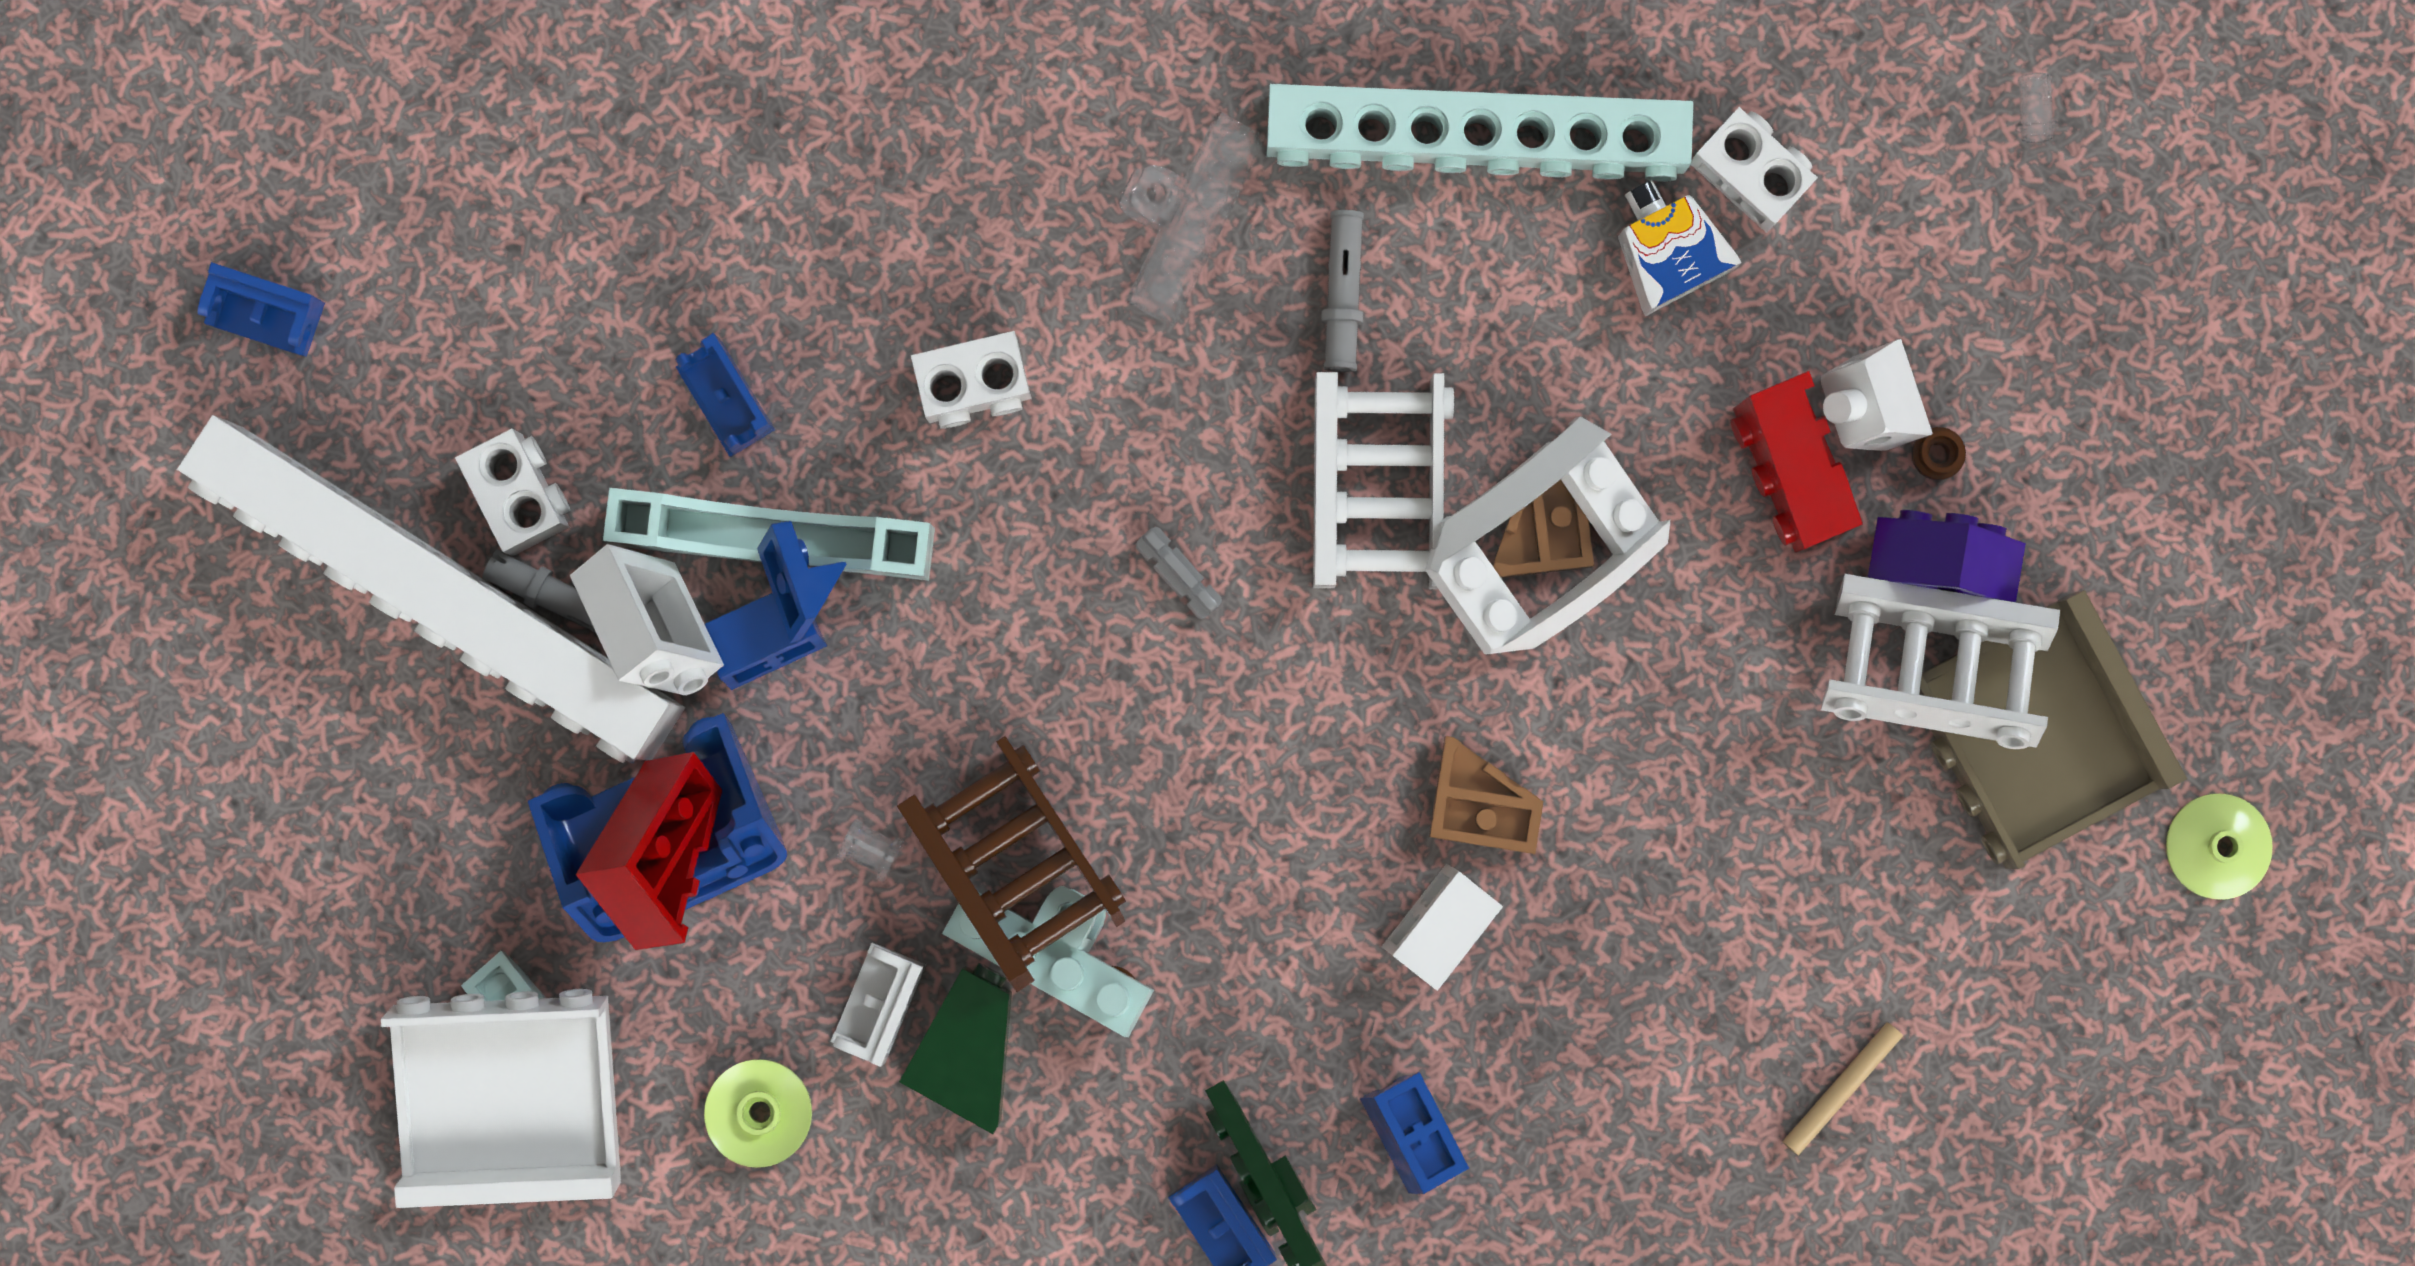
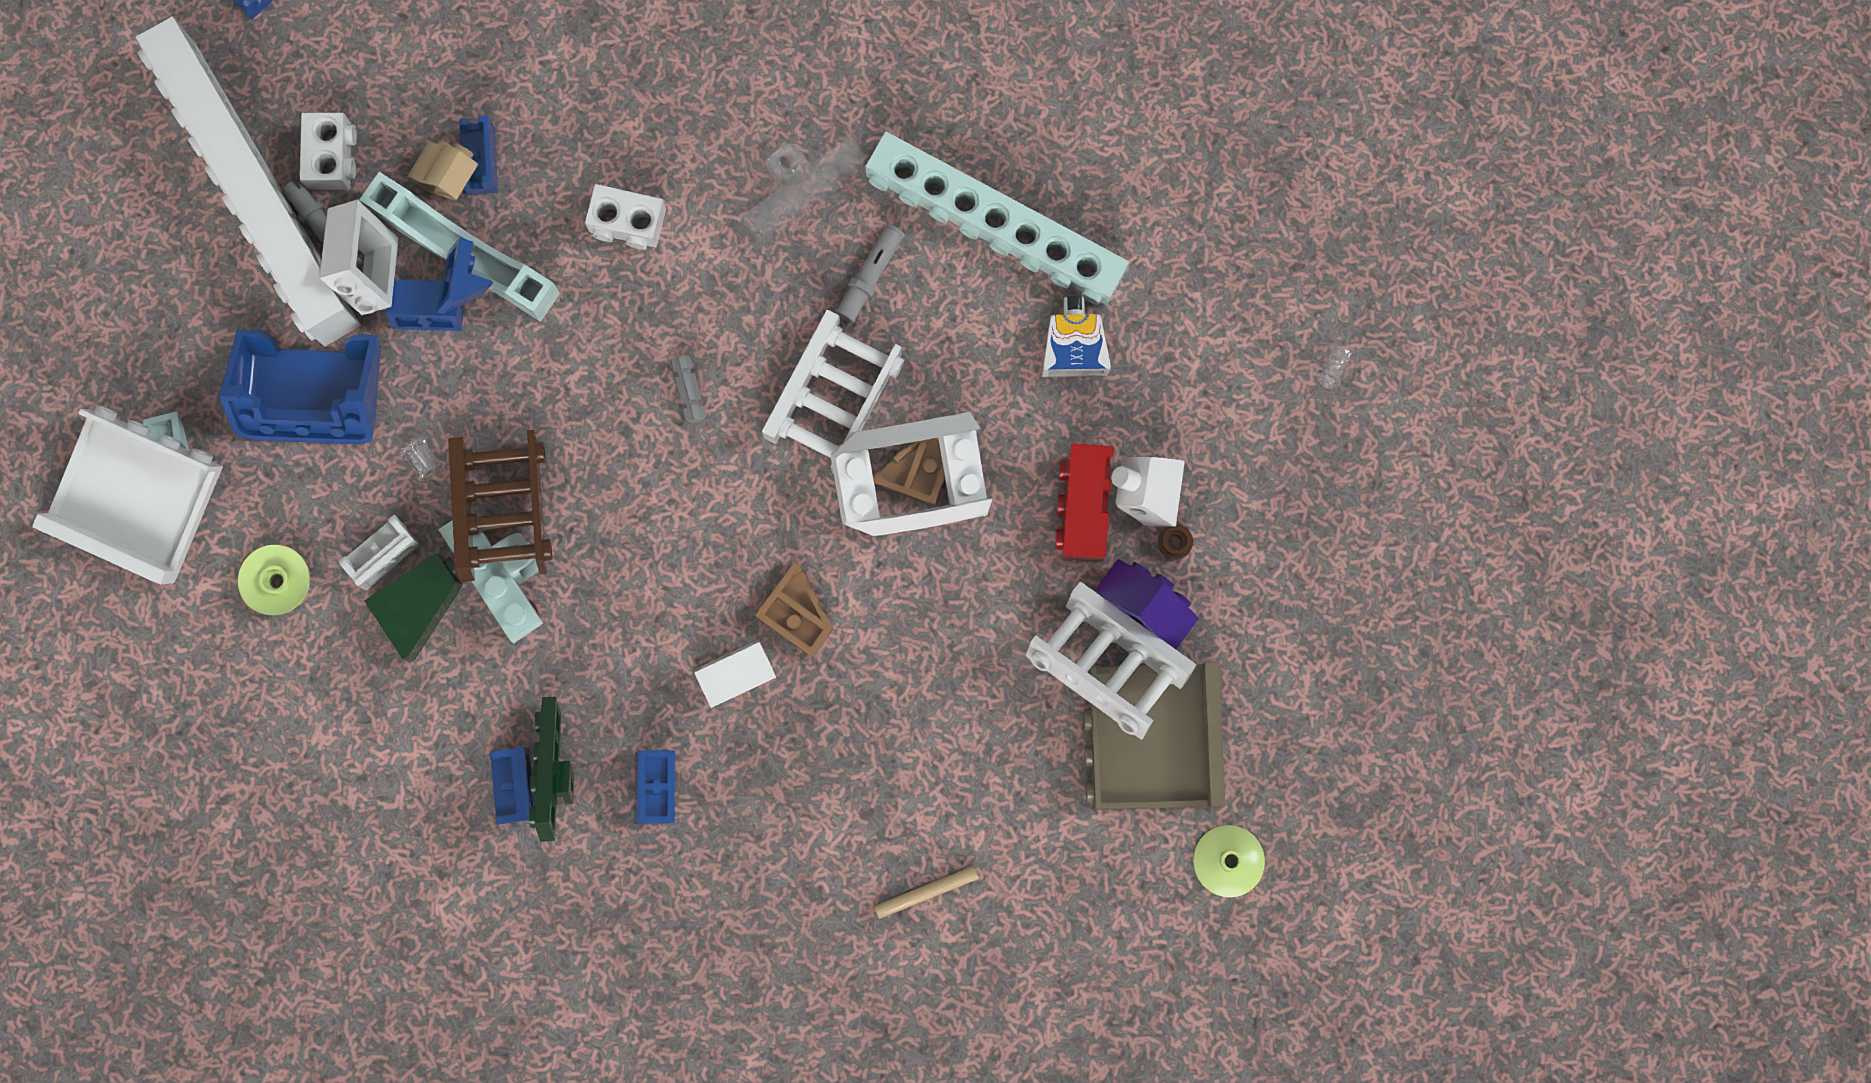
camera: 25 degrees right, 5 degrees down
red wedge [576,752,722,950] -> none
white brick [1691,107,1818,233] -> none
none -> tan brick [406,140,478,201]

